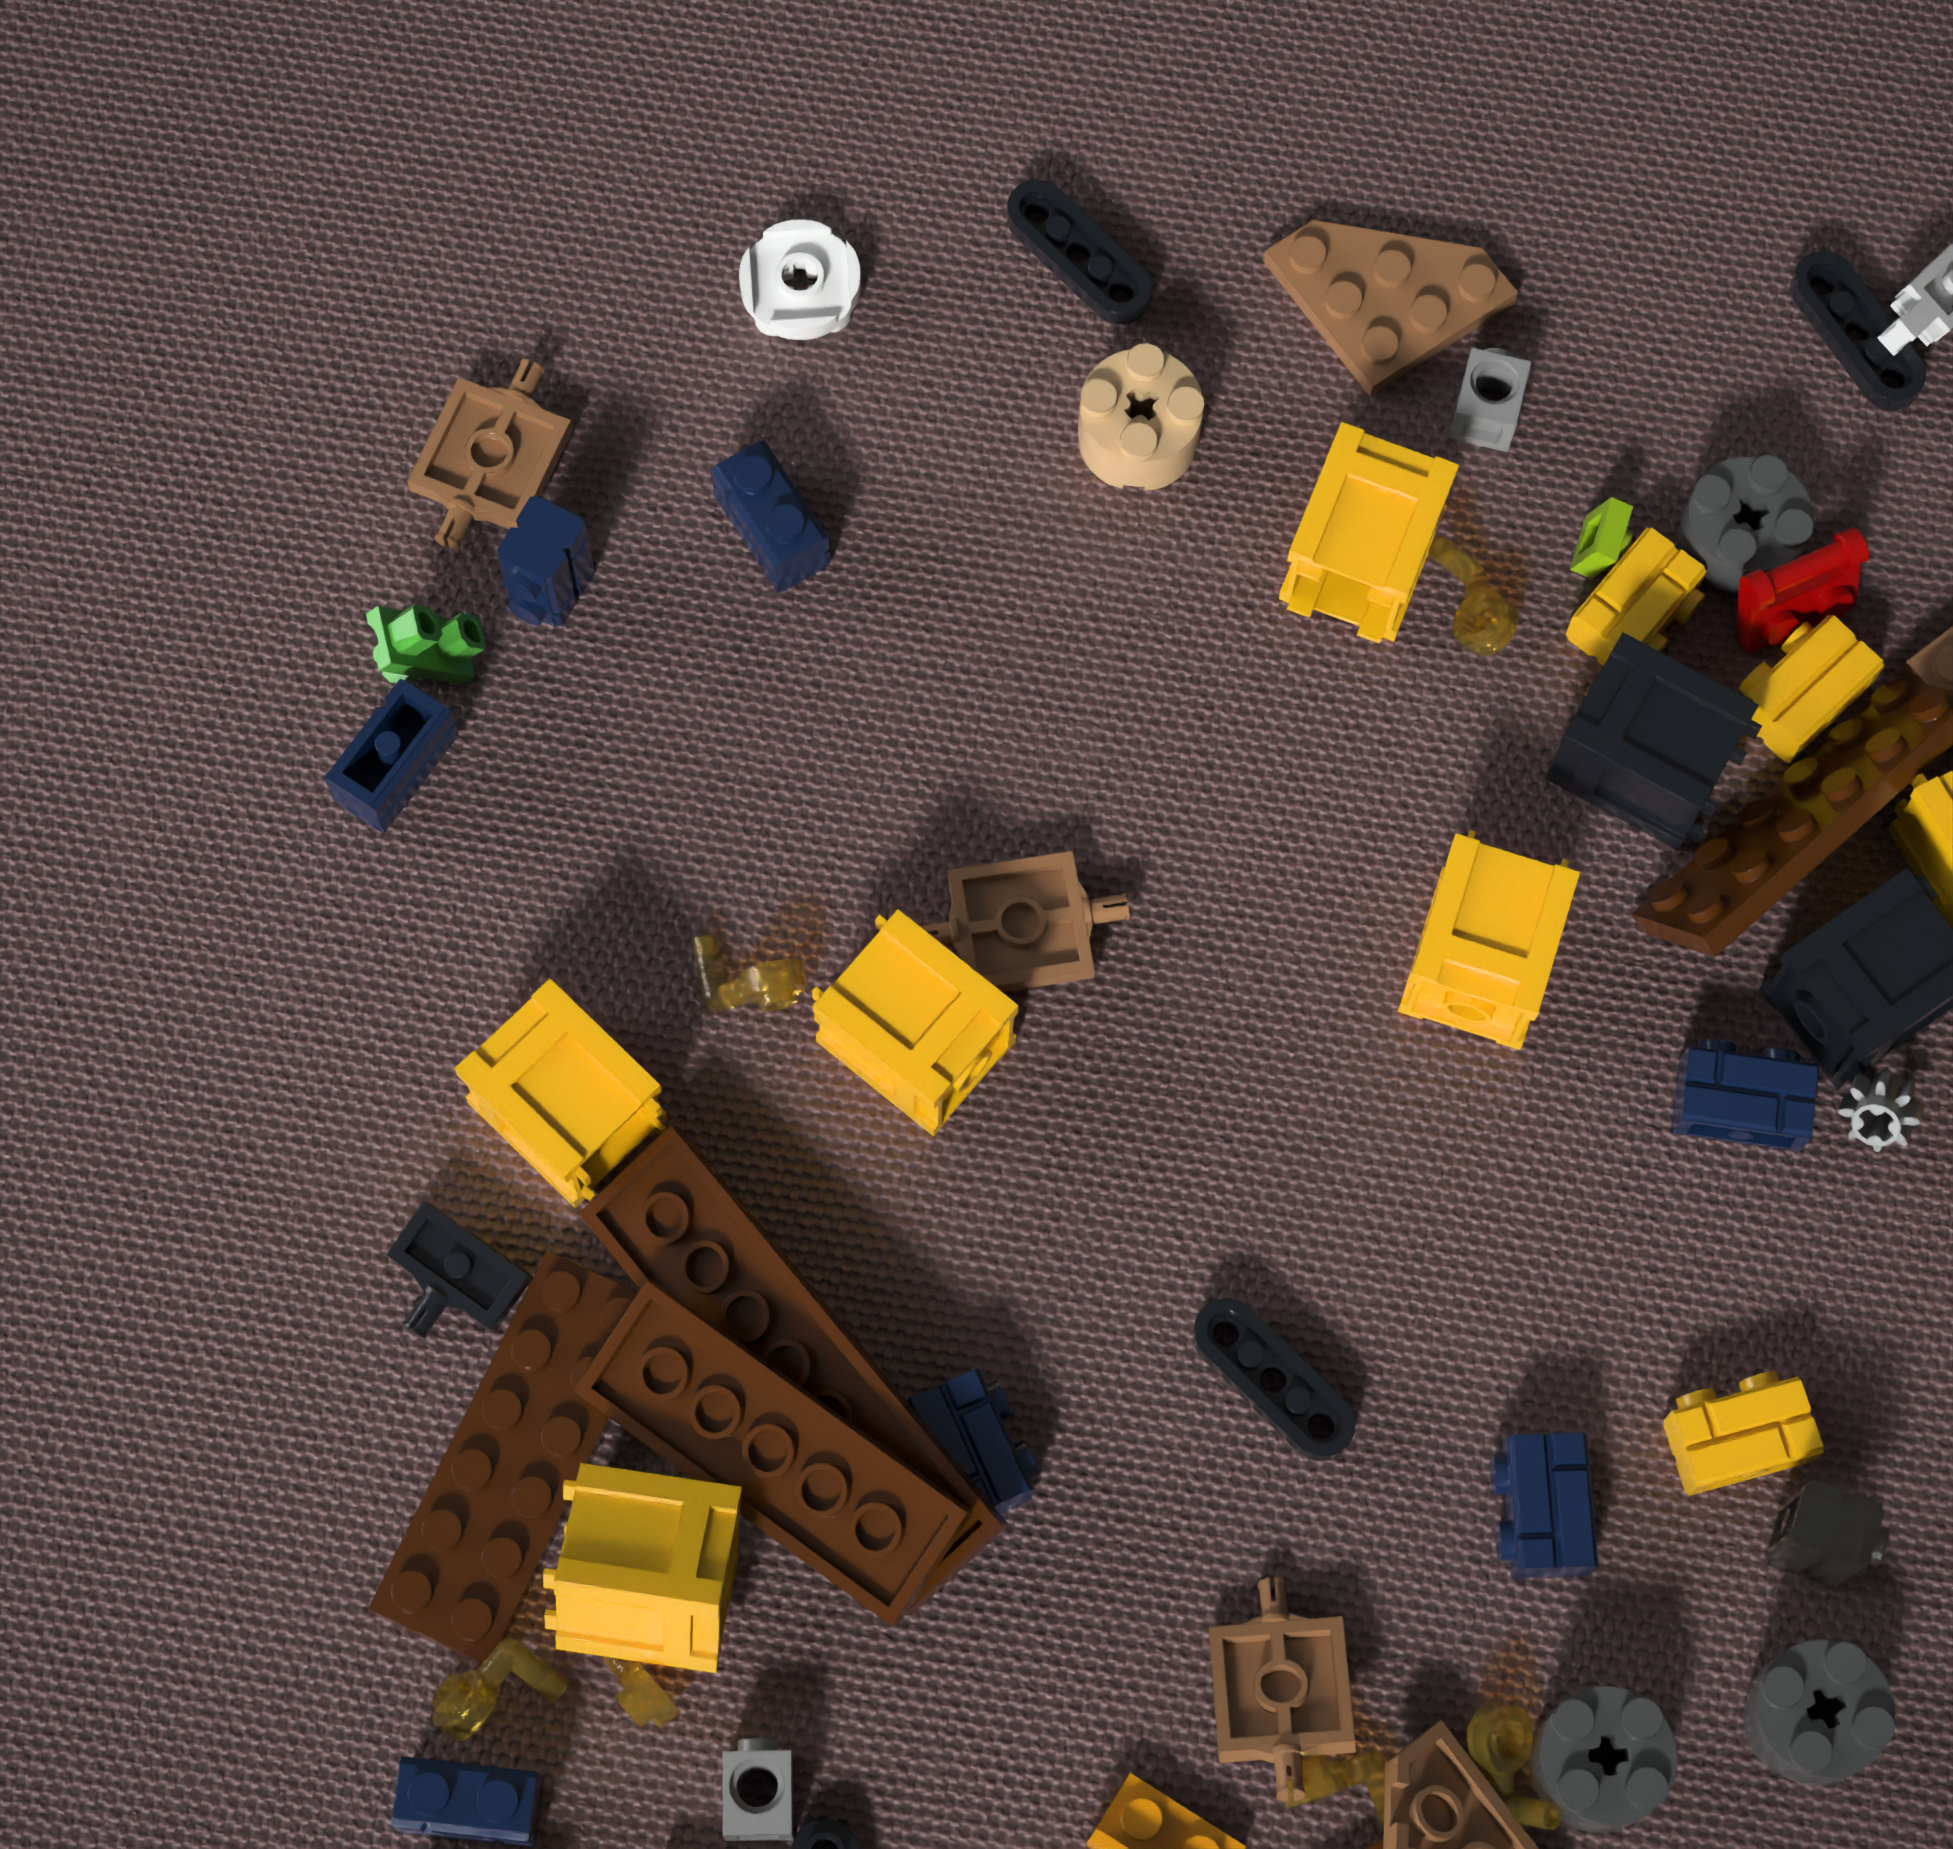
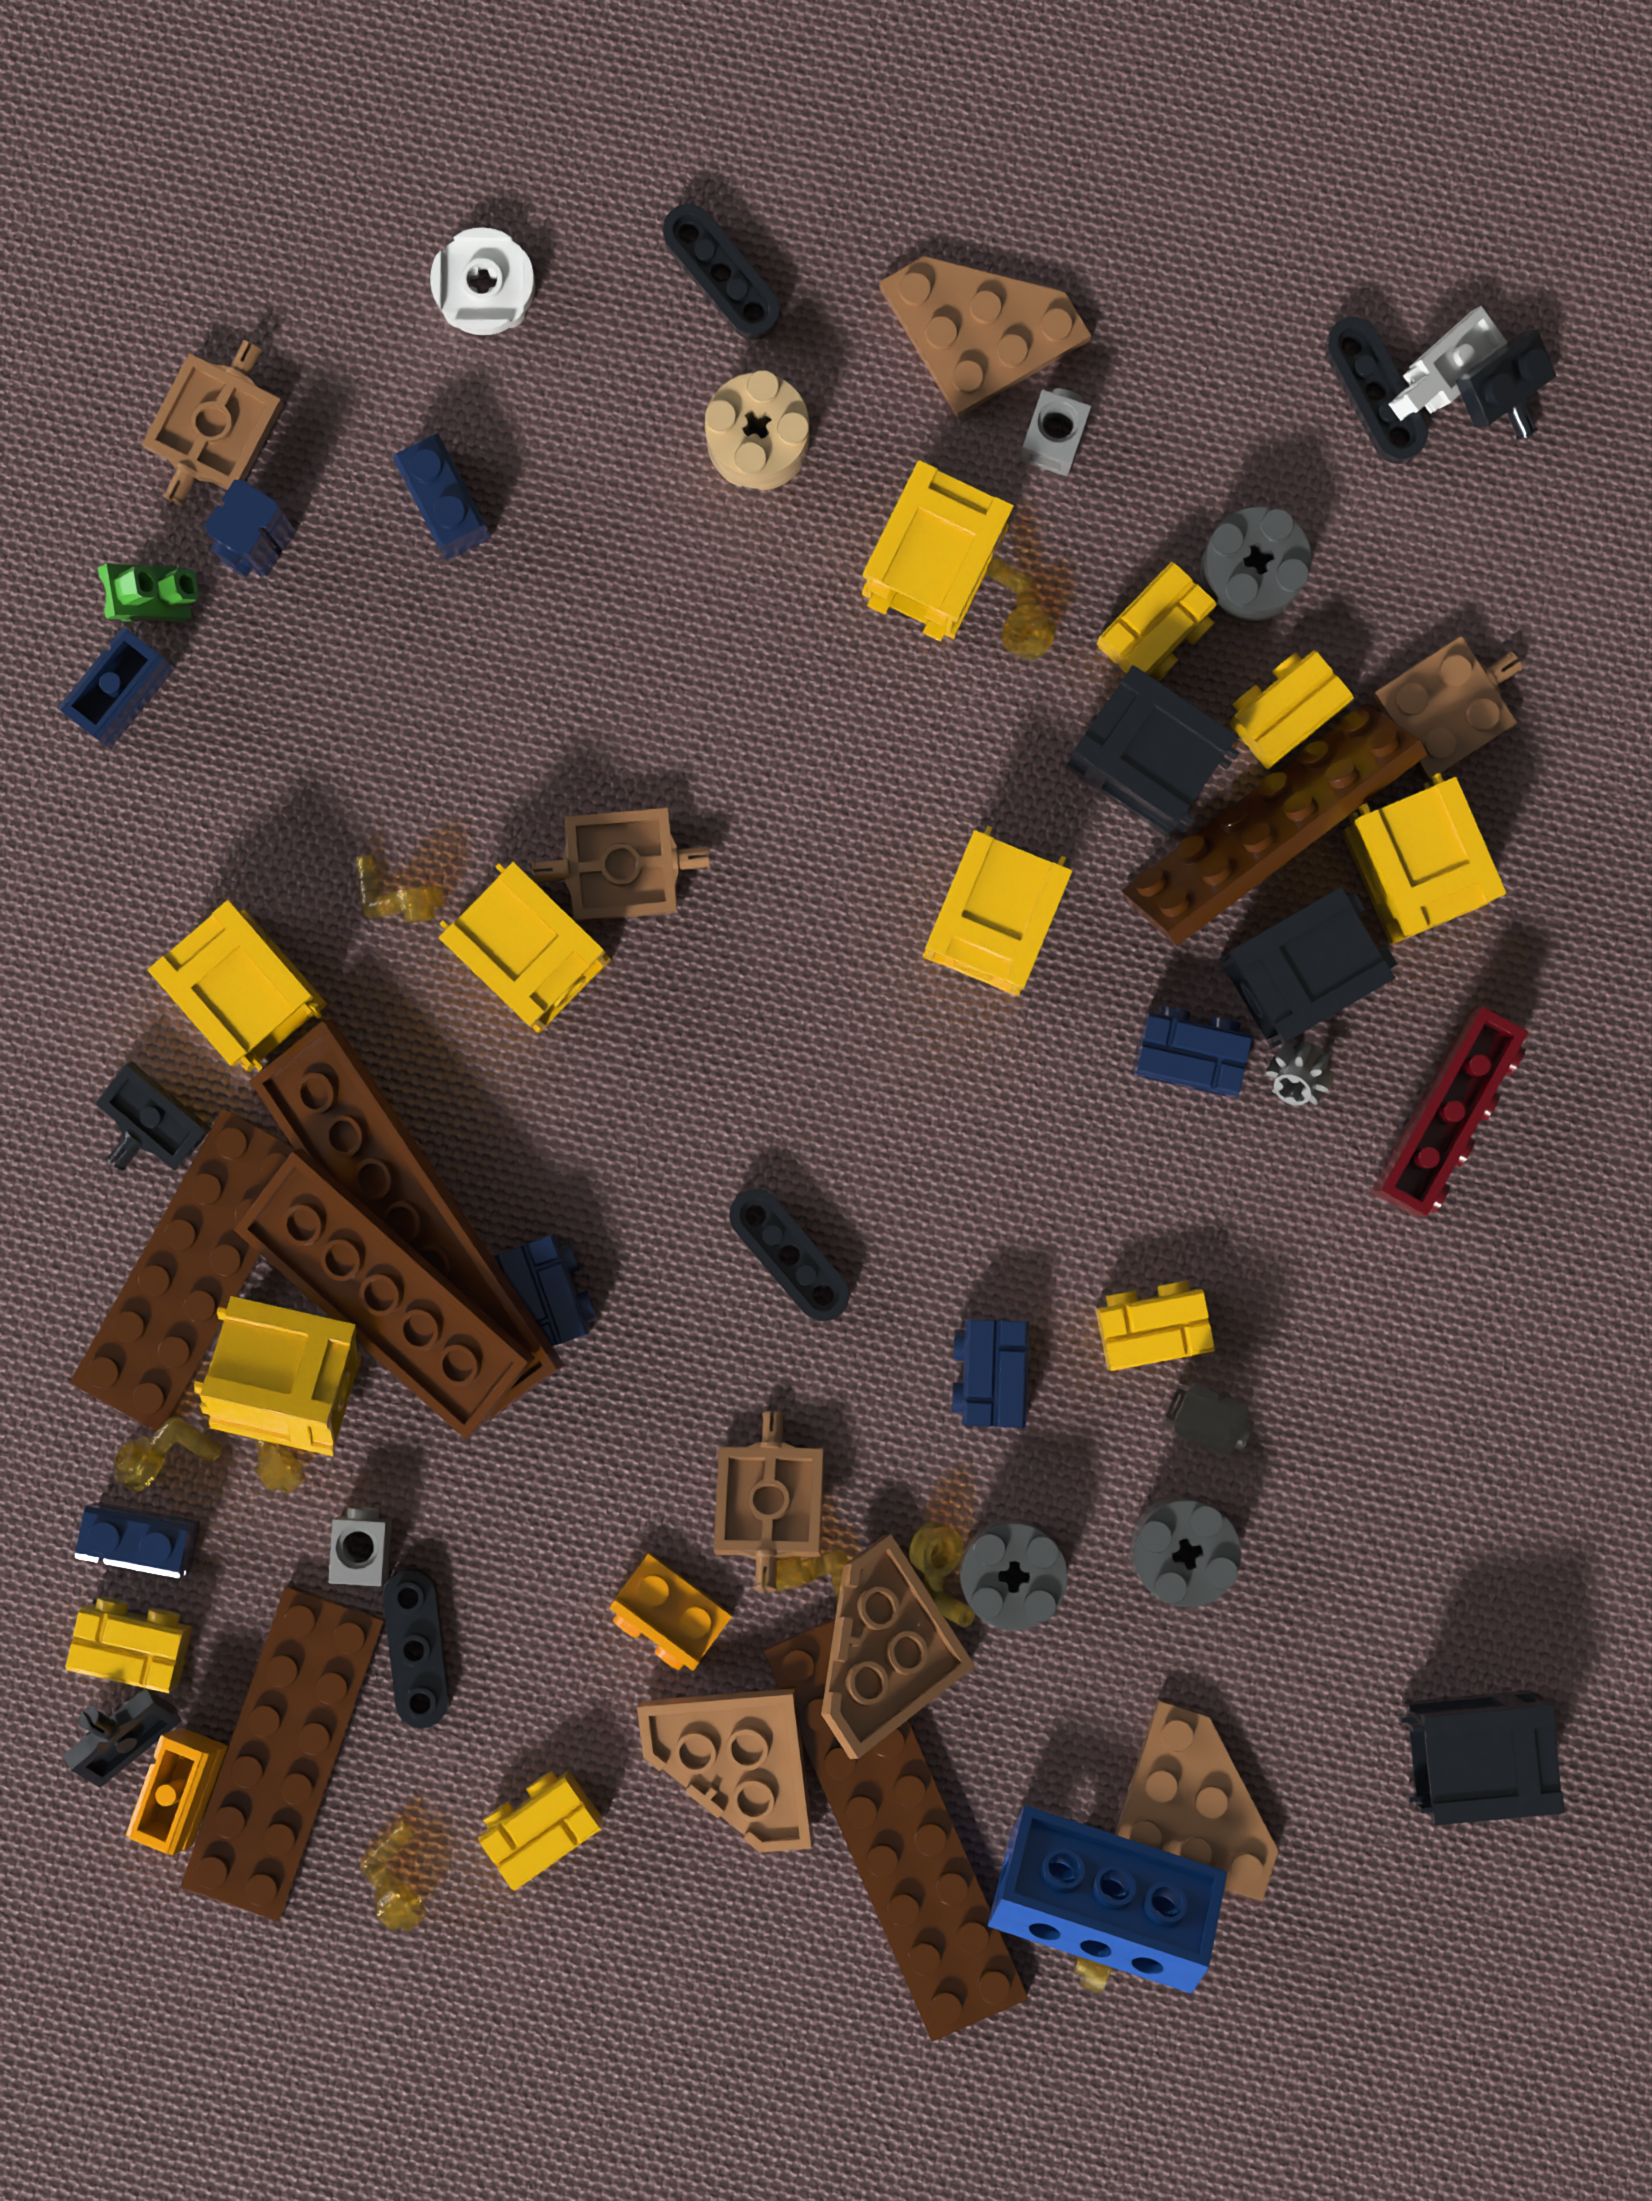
camera: 10 degrees right, 15 degrees up
lime plate [1570,497,1633,579] -> none
red plate [1735,527,1869,654] -> none

